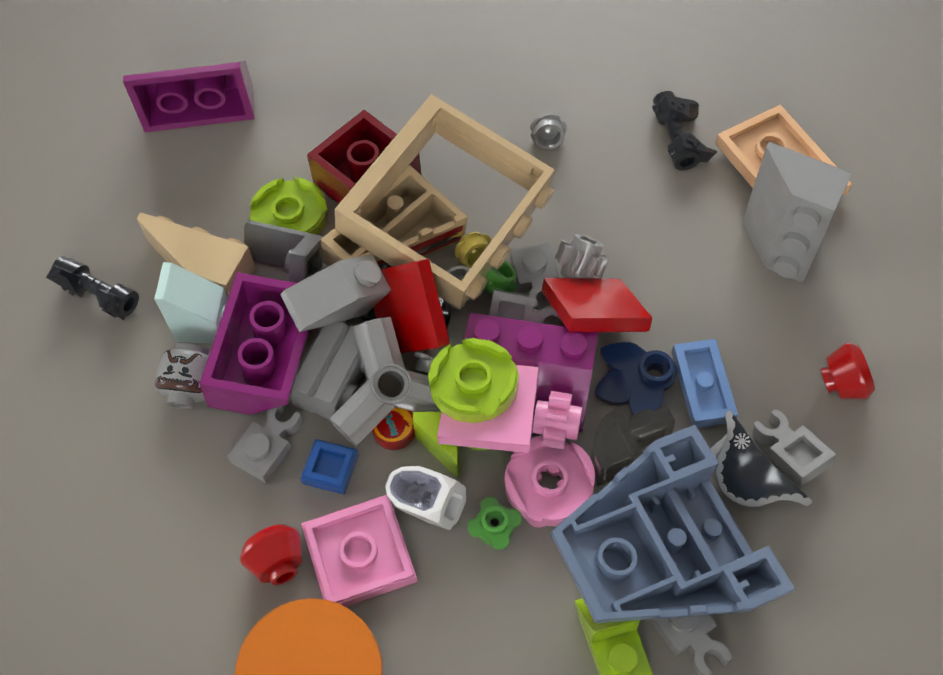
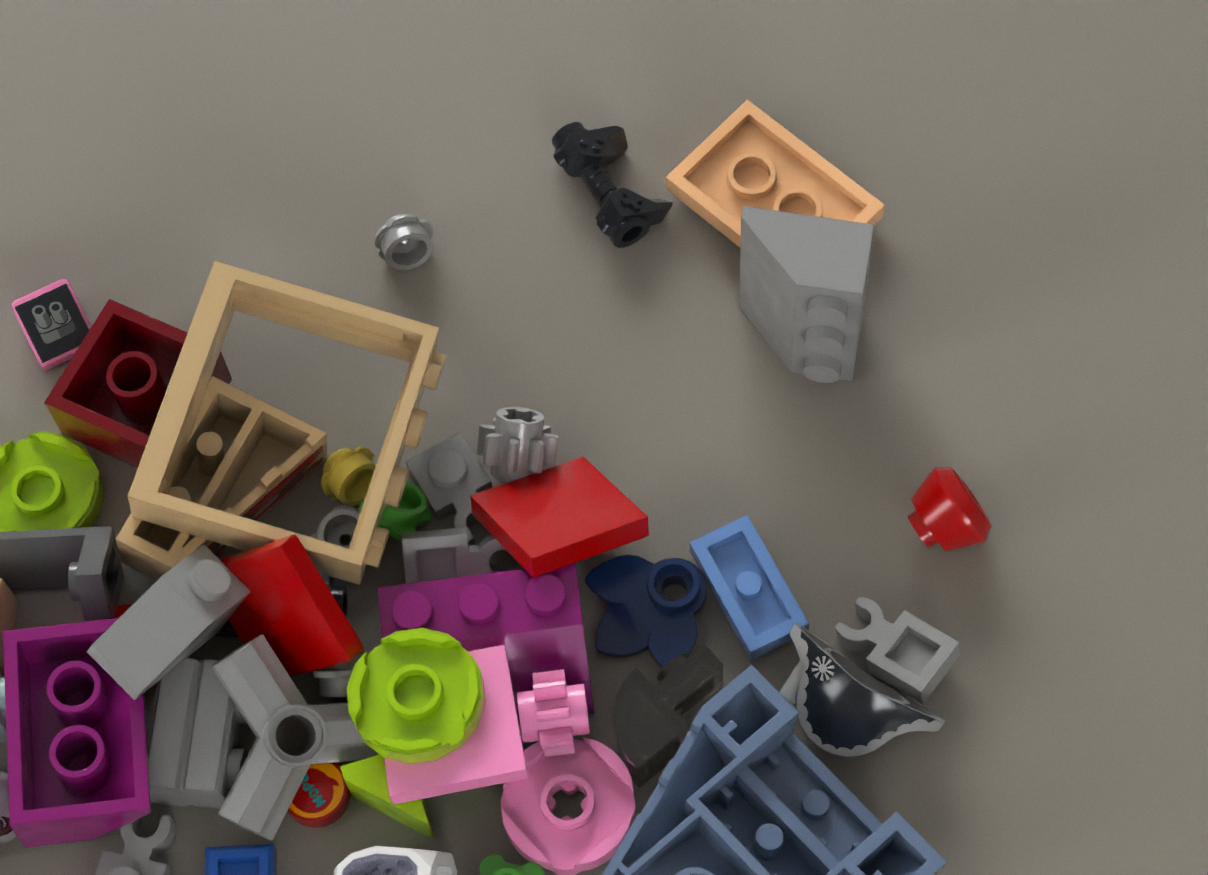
camera: 15 degrees left, 5 degrees up
none -> slope [11,279,91,372]

